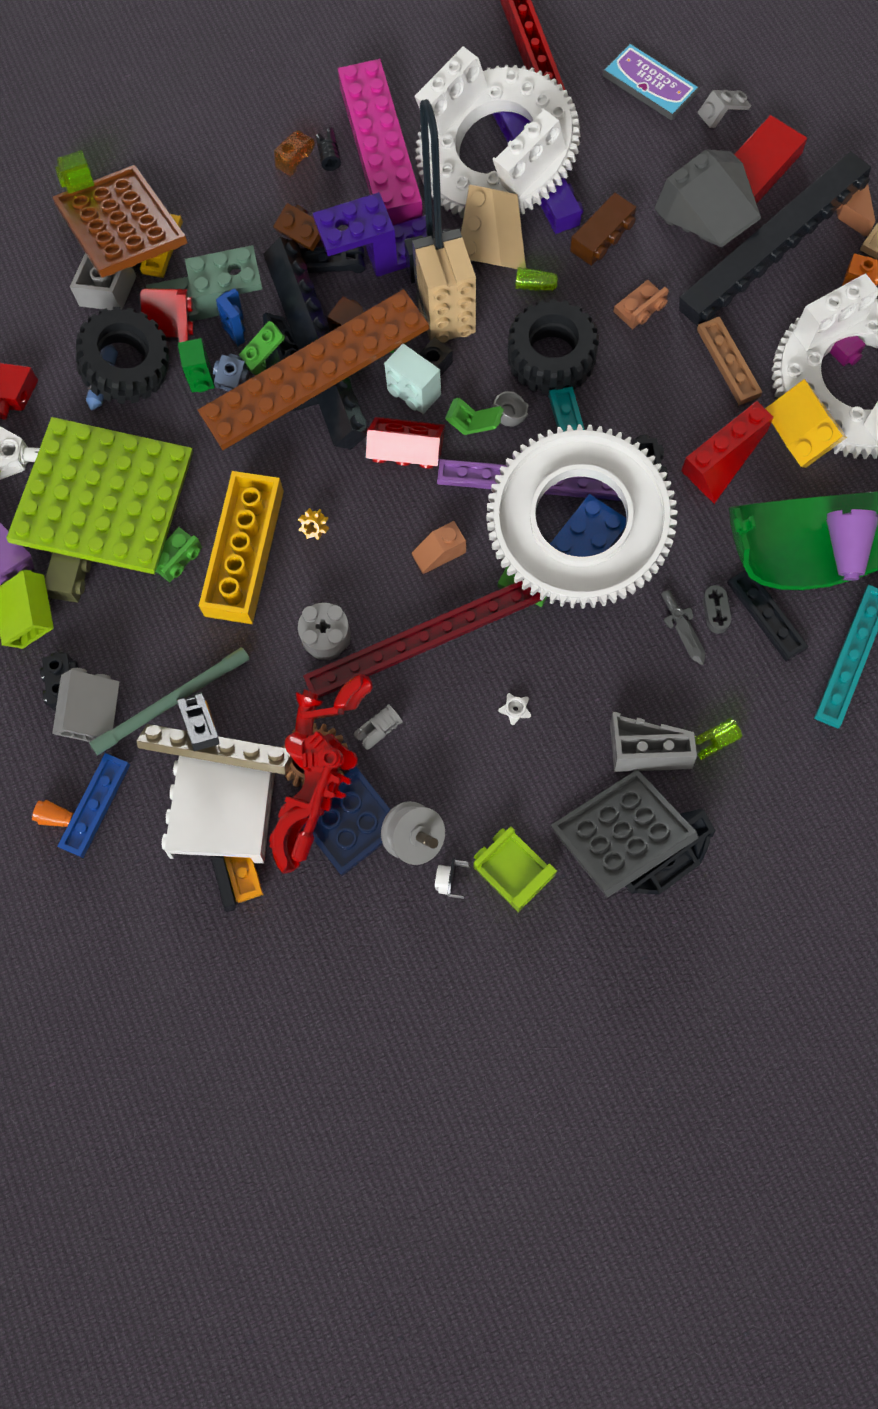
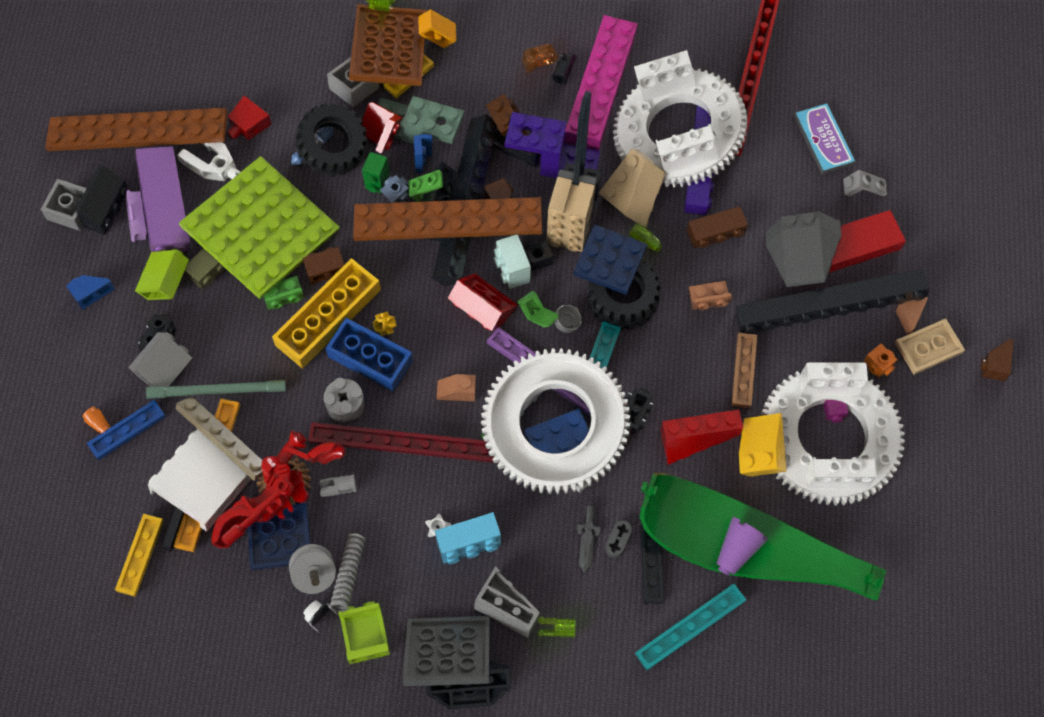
camera: 25 degrees right, 5 degrees down
plate [176,692,219,751] -> none
none -> yellow plate [115,514,164,597]
none -> reddish brown brick [303,247,345,285]
none -> blue brick [326,318,413,392]
none -> light grey piece [330,534,365,612]
none -> light orange brick [418,9,456,48]
none -> medium azure brick [435,512,501,564]
none -> dark blue plate [573,224,647,295]

